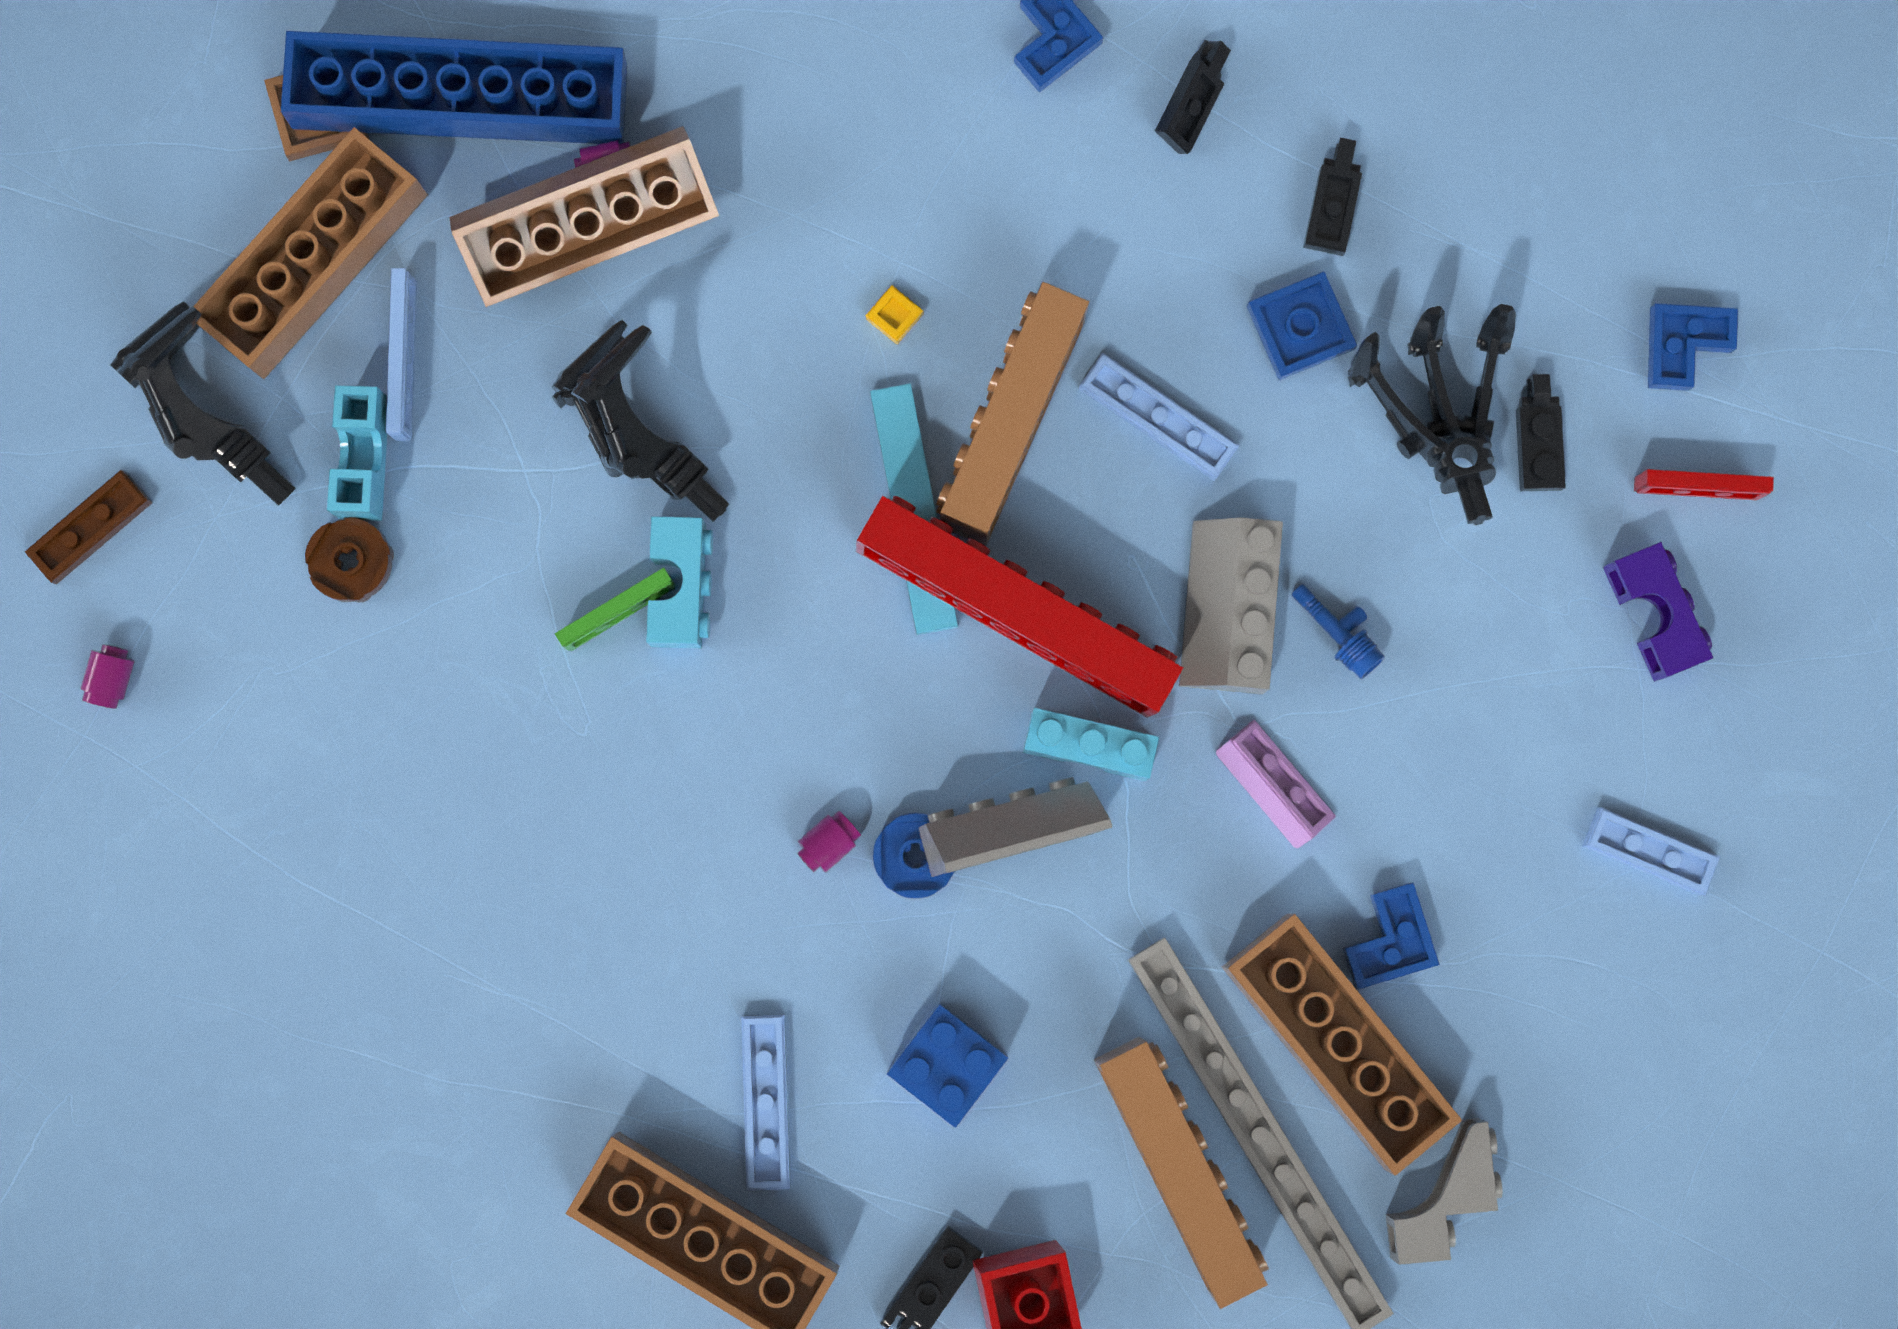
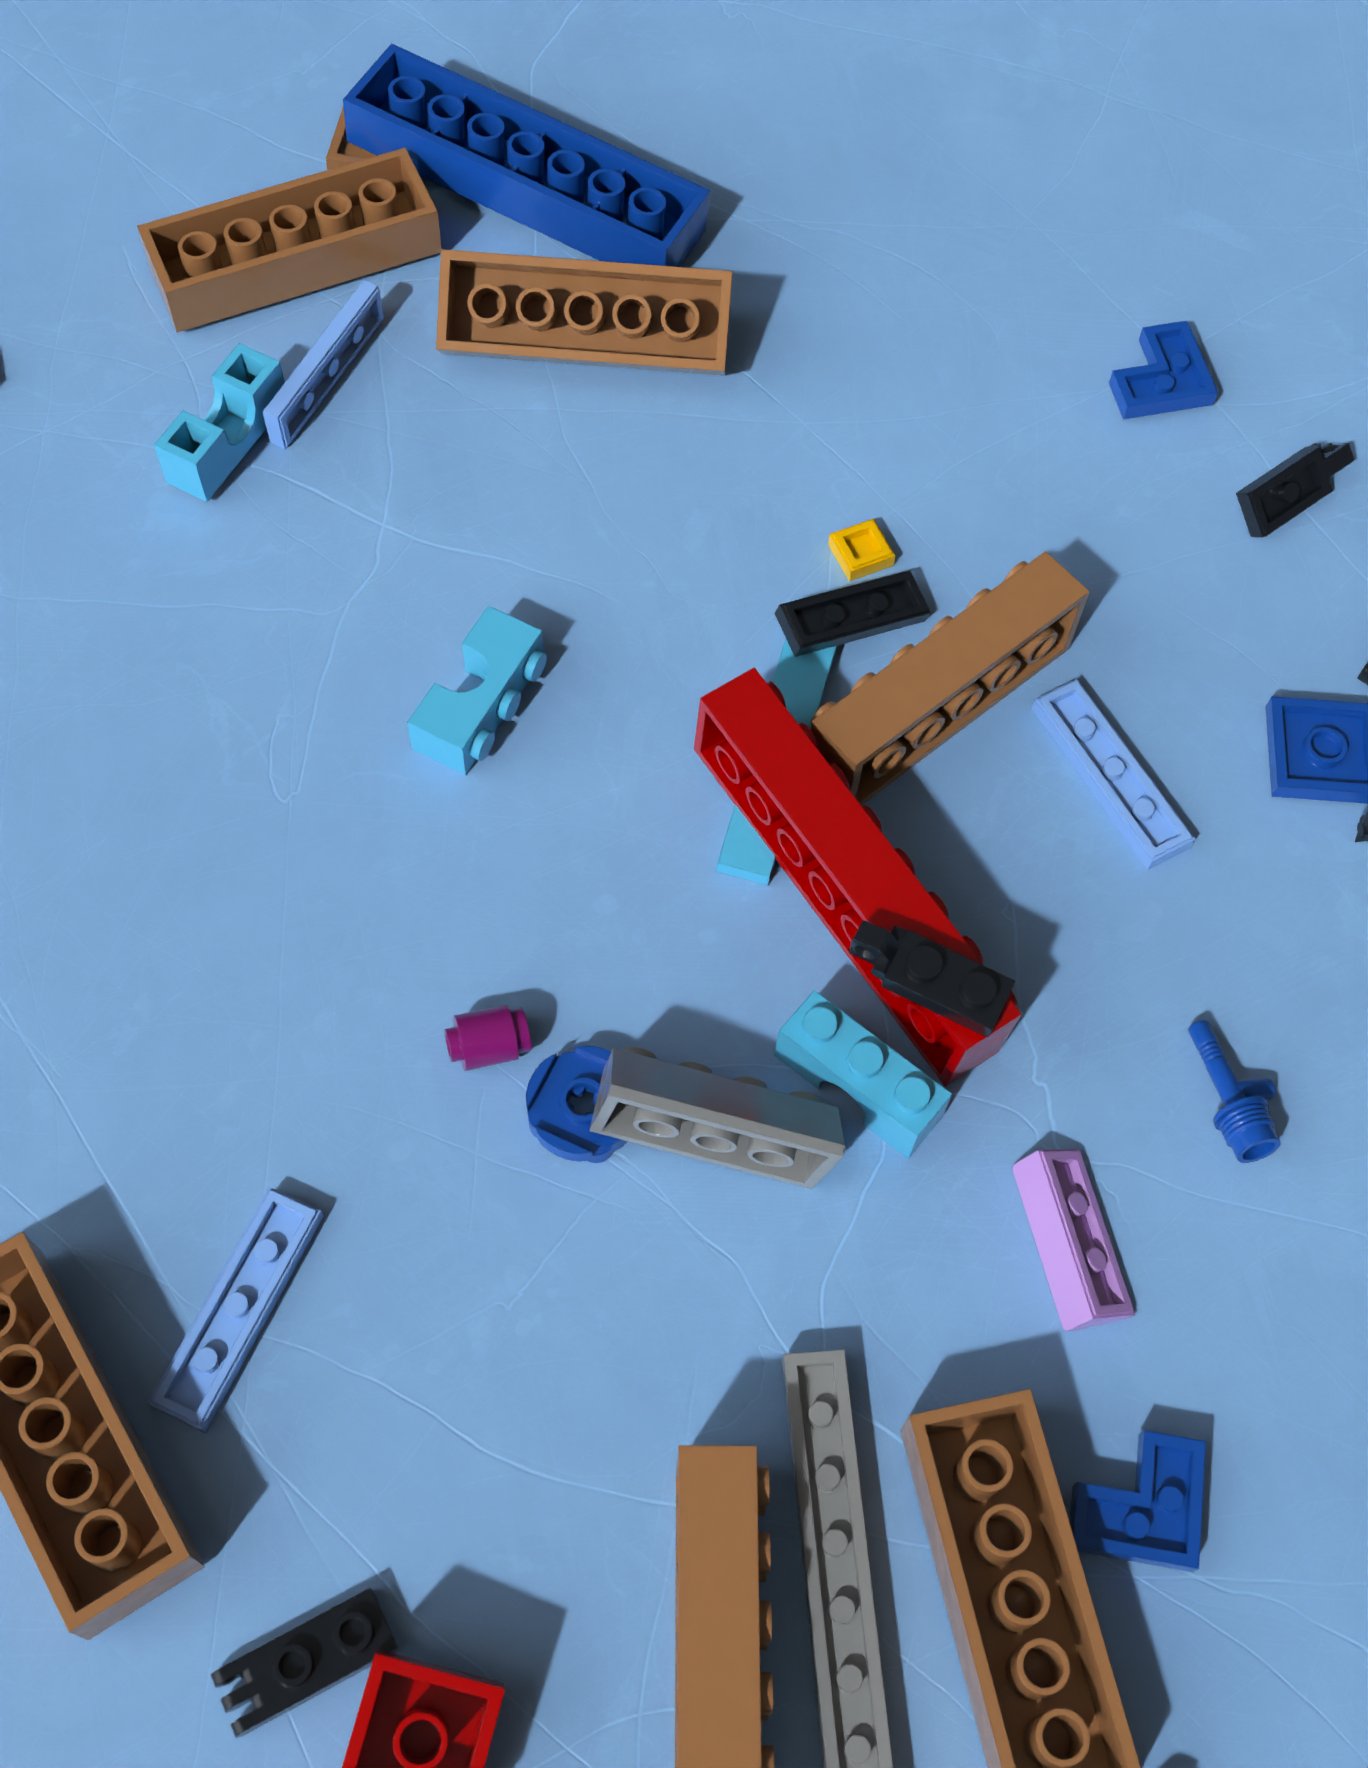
camera: 25 degrees right, 20 degrees down
black piece [110,301,296,506] -> none
reddish brown plate [305,517,394,603] -> none
black piece [552,320,729,522] -> none
bright green tile [554,567,676,652] -> none
blue brick [887,1003,1008,1128] -> none
light grey slope [1179,517,1283,694] -> none
none -> black tile [774,570,931,657]
none -> black hinge [849,920,1015,1037]

